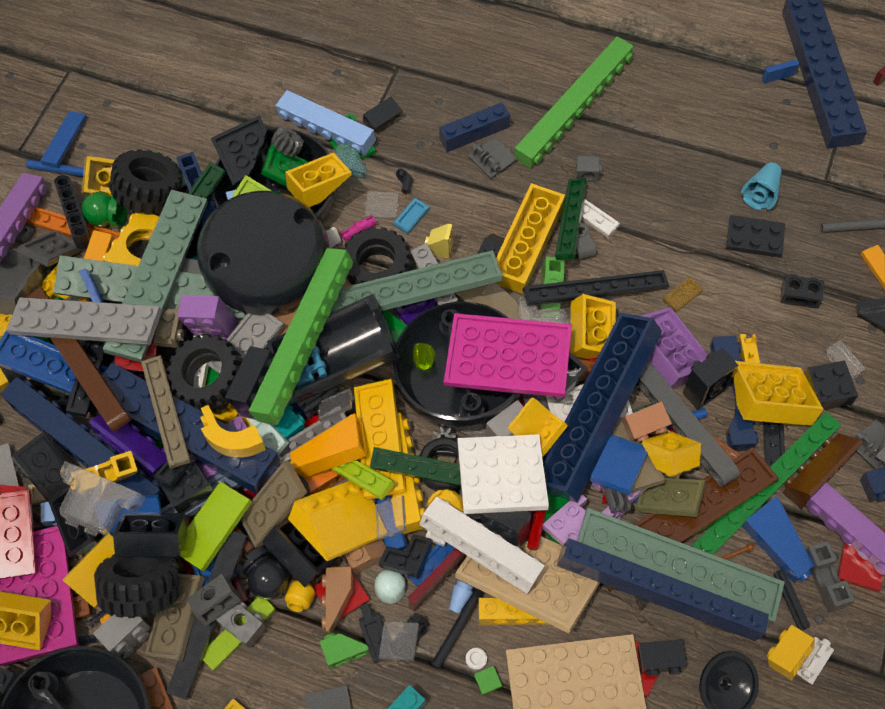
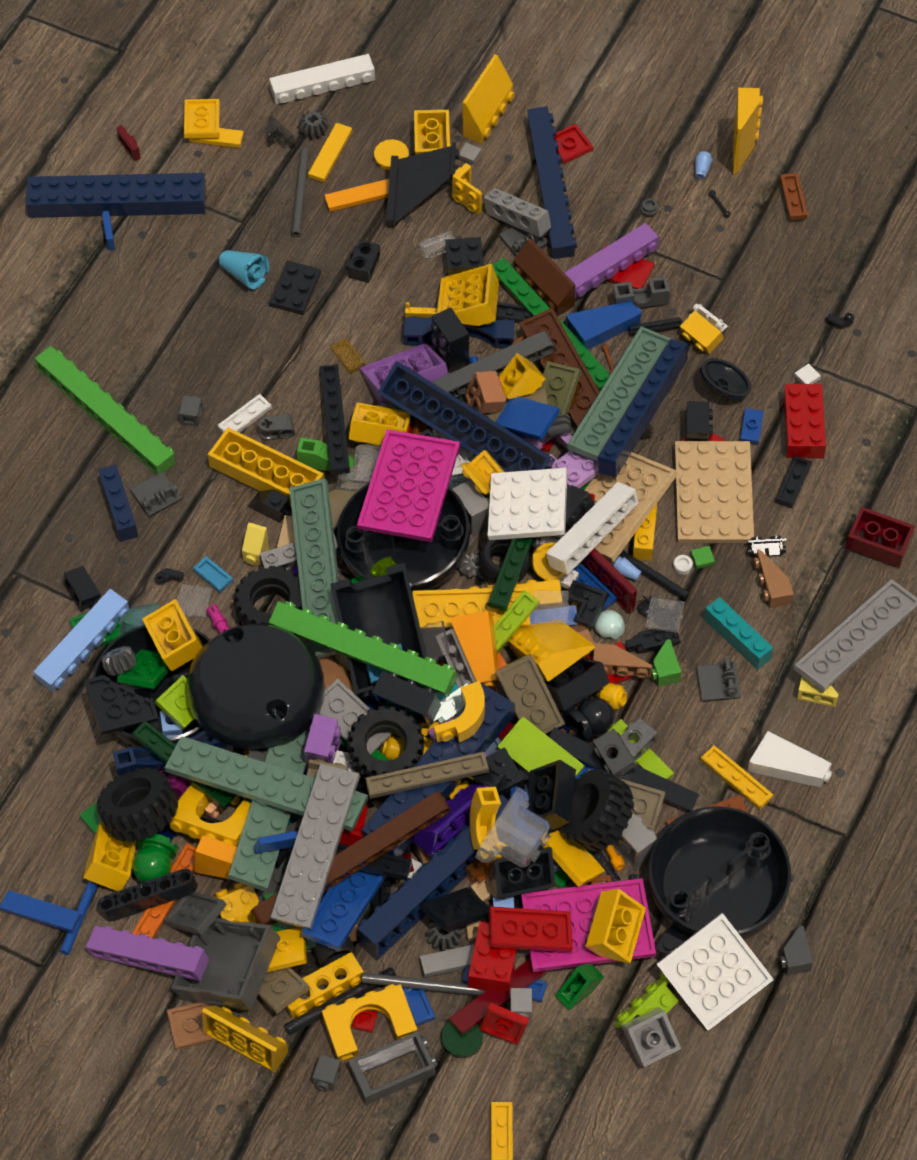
camera: 85 degrees left, 5 degrees down
dark green tile [555,178,587,260] -> none

